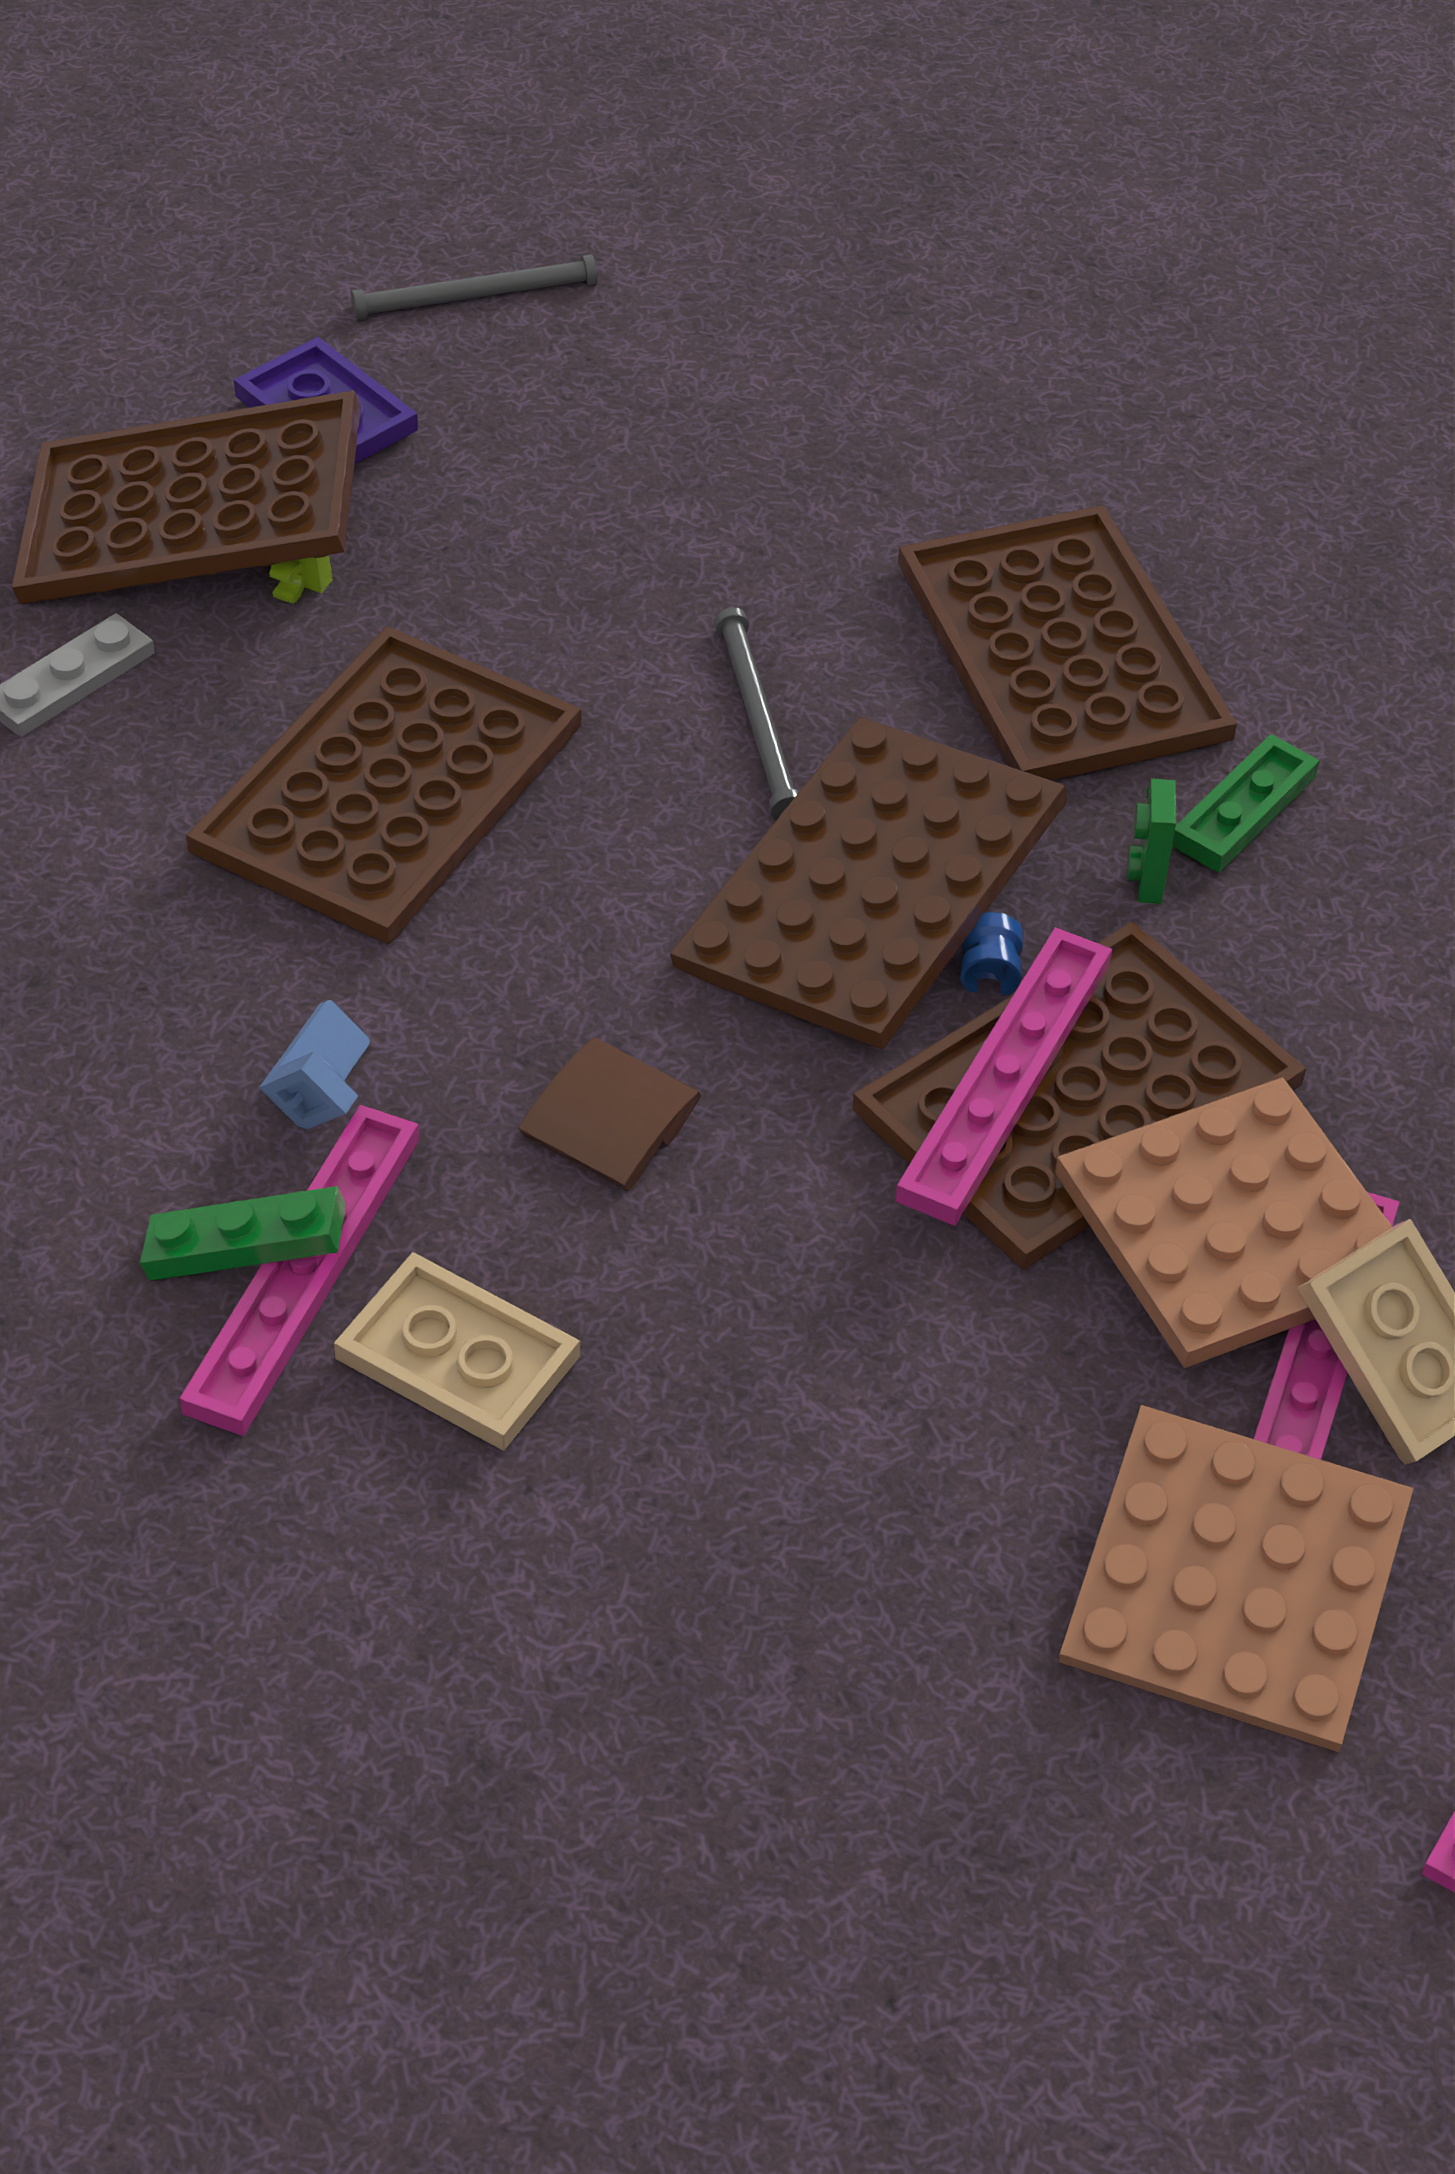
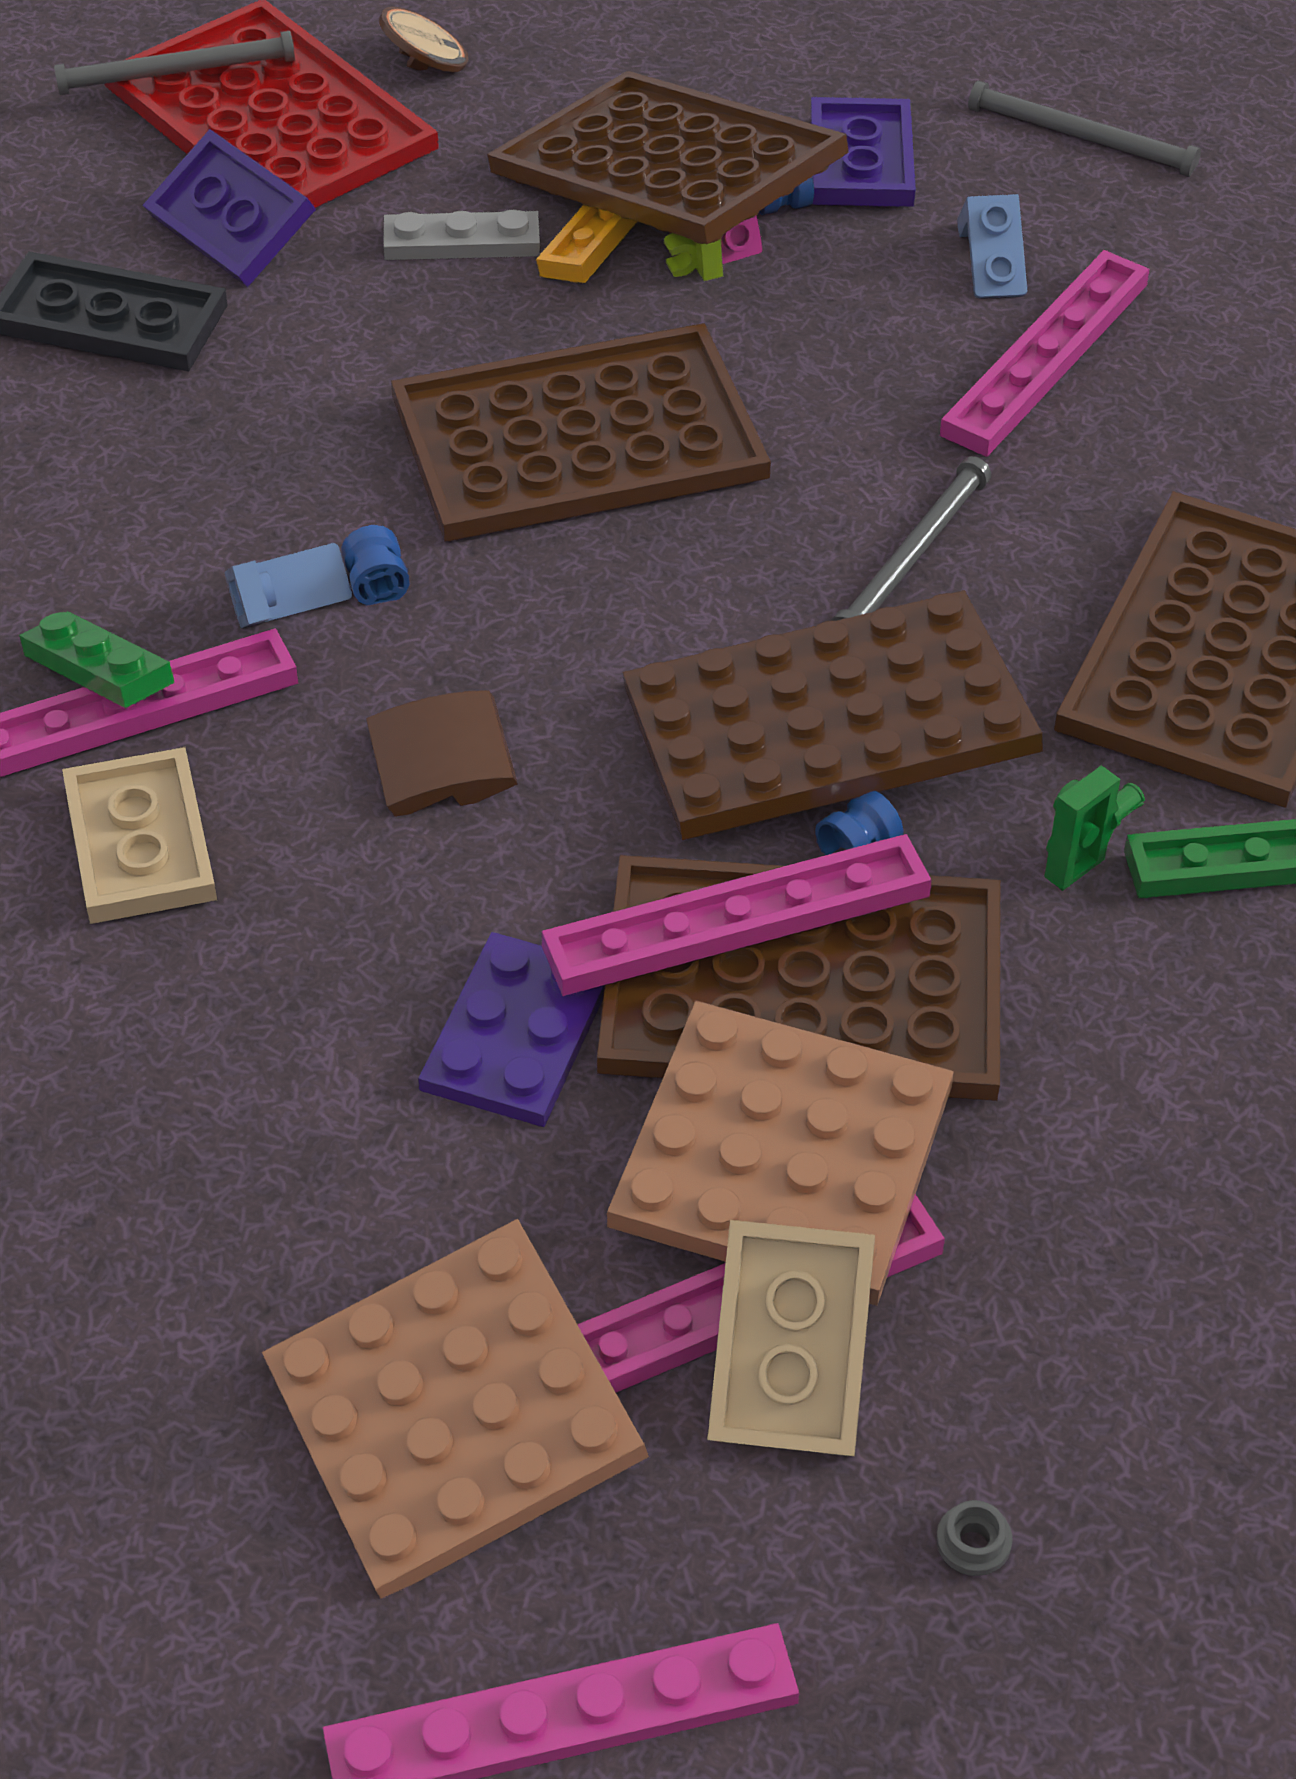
camera: 45 degrees right, 0 degrees up
none -> blue wheel [341,525,410,606]
none -> dark purple plate [418,932,605,1127]
none -> light orange plate [536,205,637,283]
none -> dark pink plate [940,250,1150,457]
none -> medium blue bracket [957,194,1027,298]

